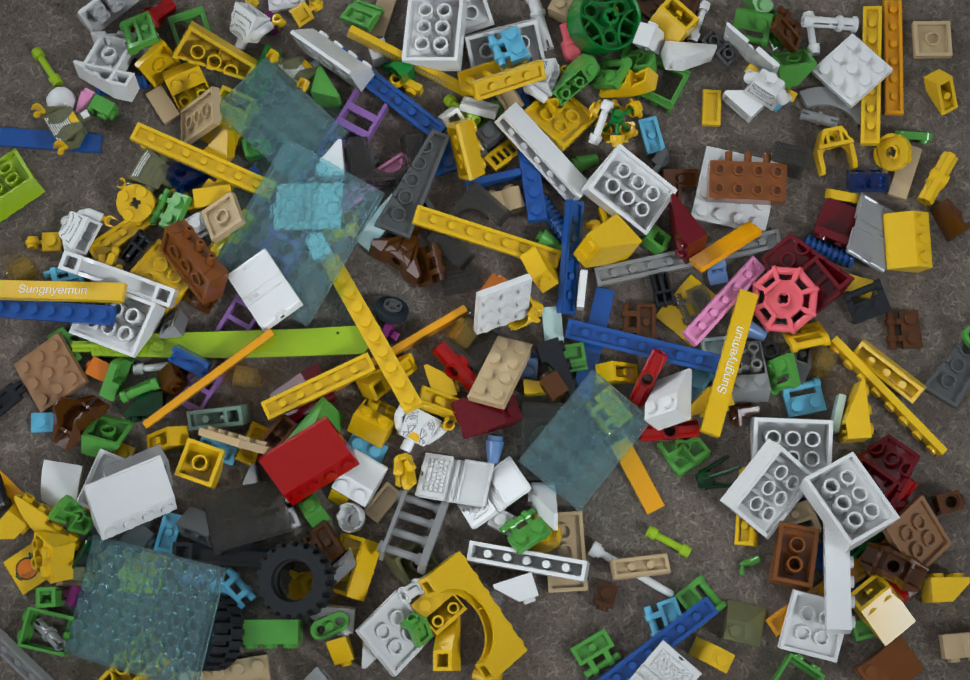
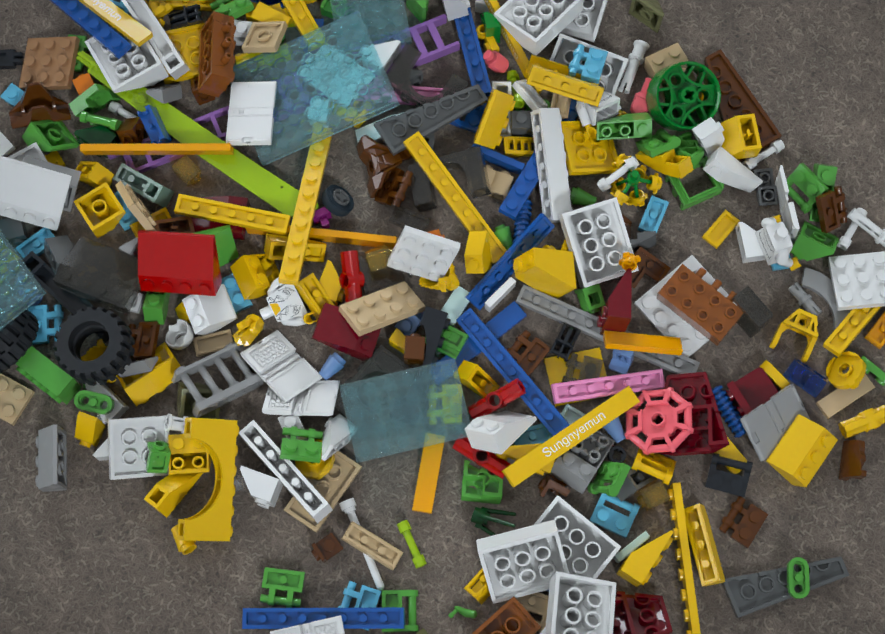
camera: 35 degrees right, 5 degrees down
none -> coral arm [483,50,509,73]
none -> light orange plate [619,252,641,271]

